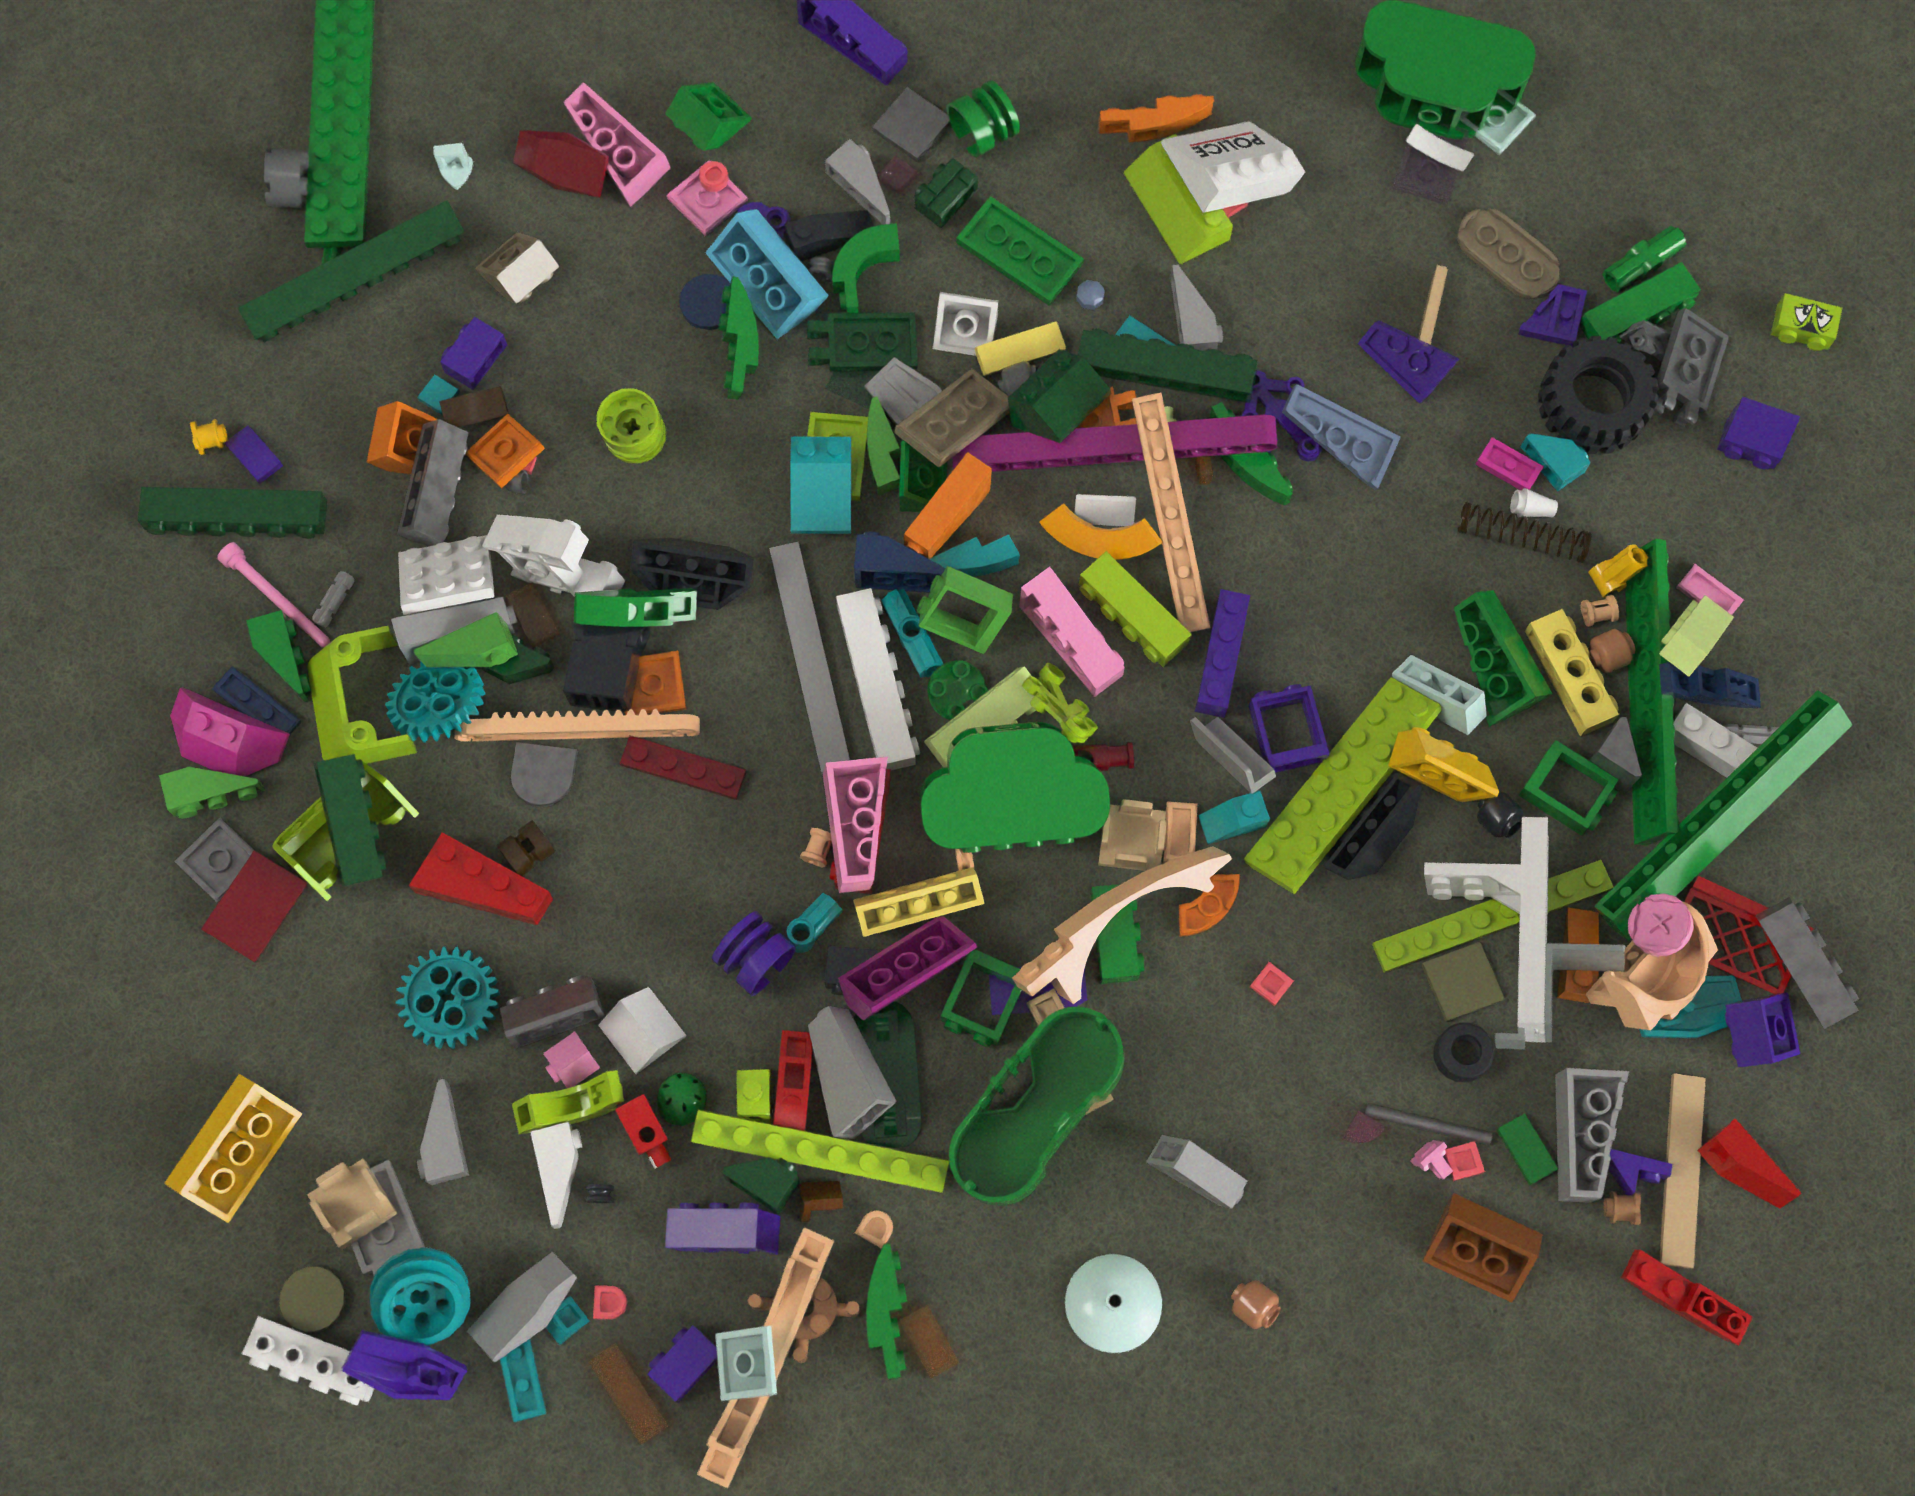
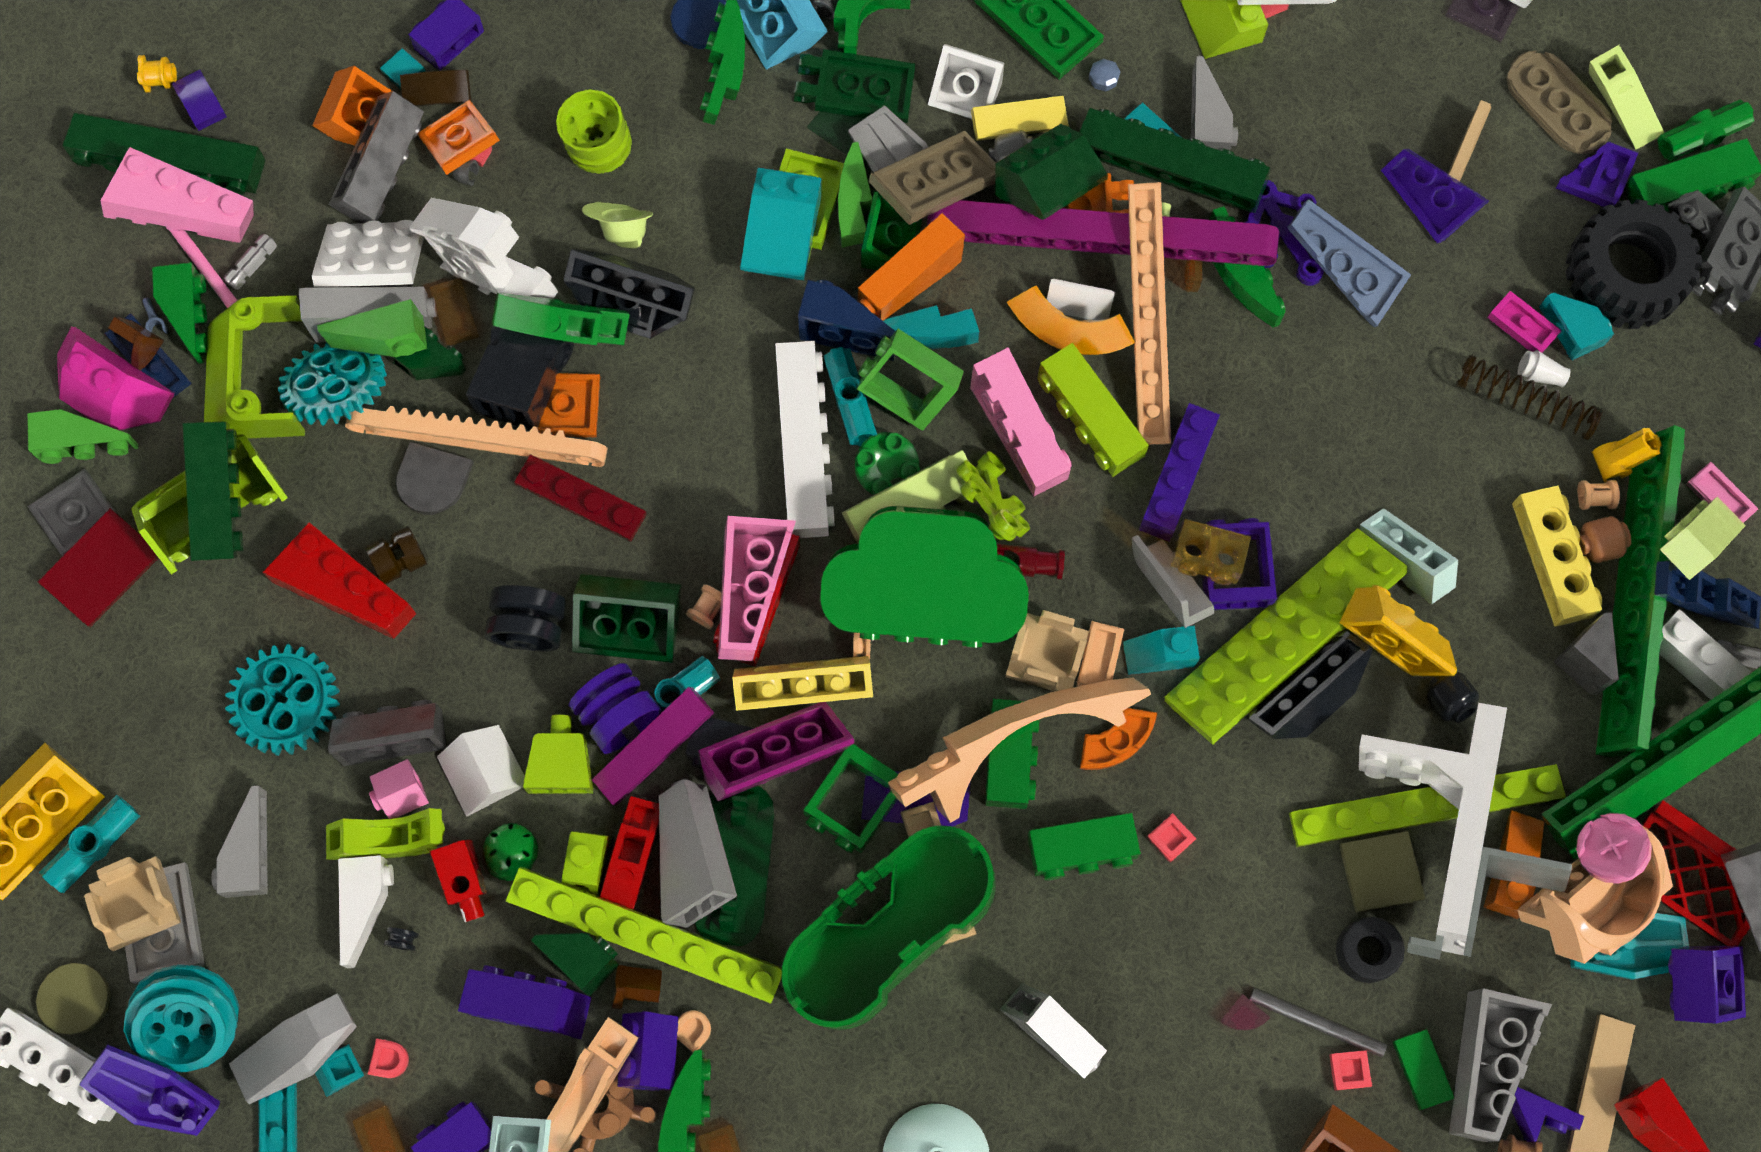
camera: 10 degrees right, 0 degrees up
light grey tile [769,542,850,774] -> none
bright pink brick [1410,1140,1453,1179] -> none
green wedge [1454,590,1552,727] -> none
green window [1518,739,1619,836] -> none
none -> teal piece [39,795,140,894]
none -> bright pink wedge [100,147,254,243]
none -> reddish brown tile [108,317,164,370]
none -> sand blue hand [142,298,168,334]
none -> black wheel [484,585,566,652]
none -> lime torso [523,715,593,794]
none -> dark green slope [572,574,681,663]
none -> yellowish green piece [582,202,653,248]
none -> magenta tile [592,687,714,806]
none -> dark purple brick [617,1011,678,1091]
none -> green brick [1027,813,1141,880]
none -> clear yellow brick [1171,519,1251,585]
none -> yellowish green slope [1589,45,1665,149]

